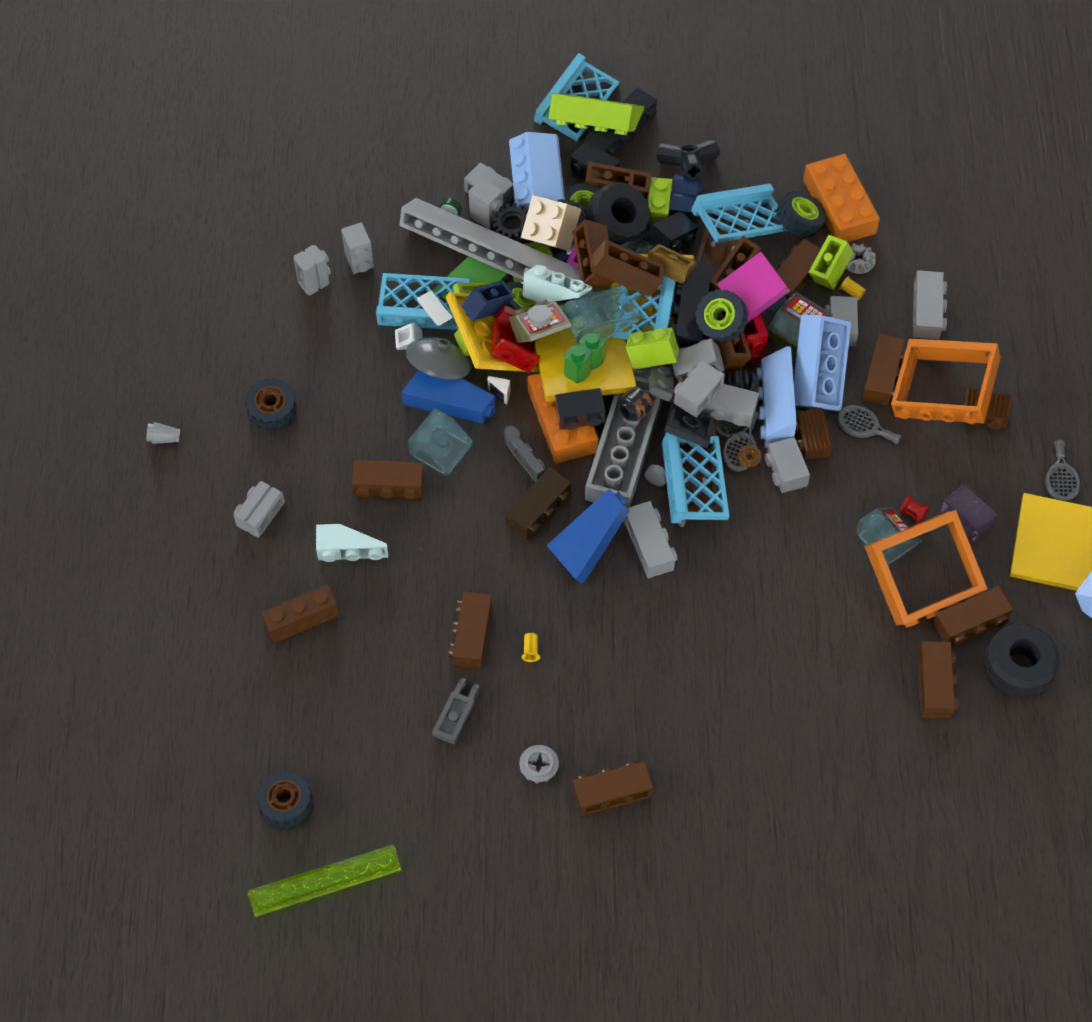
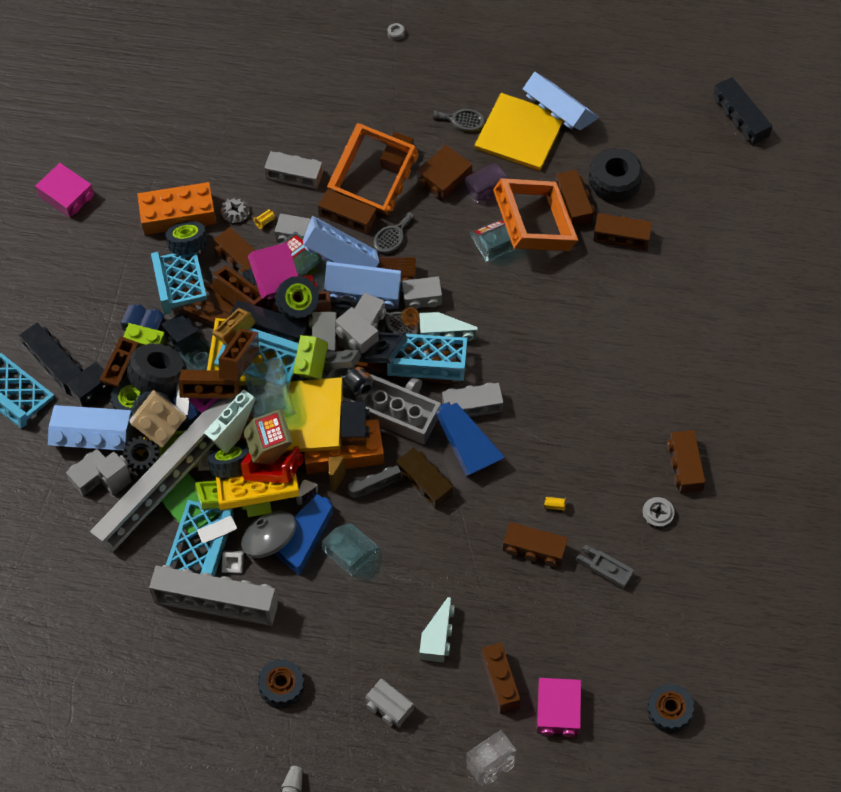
camera: 80 degrees left, 0 degrees up
clear neon green plate [247,844,401,917] -> none
light grey brick [294,245,331,295] -> none
light grey brick [341,222,374,274] -> none
reddish brown brick [352,460,424,499] -> none
dark green tile [439,198,462,216] -> none
dark blue brick [461,280,514,321] -> none
light grey tile [528,305,551,327] -> none
lime slope [548,93,644,135] -> none
green brick [564,331,606,383] -> none
black piece [656,140,720,180] -> none
lime brick [808,235,854,290] -> none
red bush [899,495,930,524] -> none
none -> dark pink brick [35,163,94,218]
none -> light grey brick [149,565,278,626]
none -> pearl gold slope [328,456,346,492]
none -> reddish brown brick [417,145,472,201]
none -> light aqua slope [419,312,477,342]
none -> clear brick [466,730,516,786]
none -> dark pink brick [537,678,581,737]

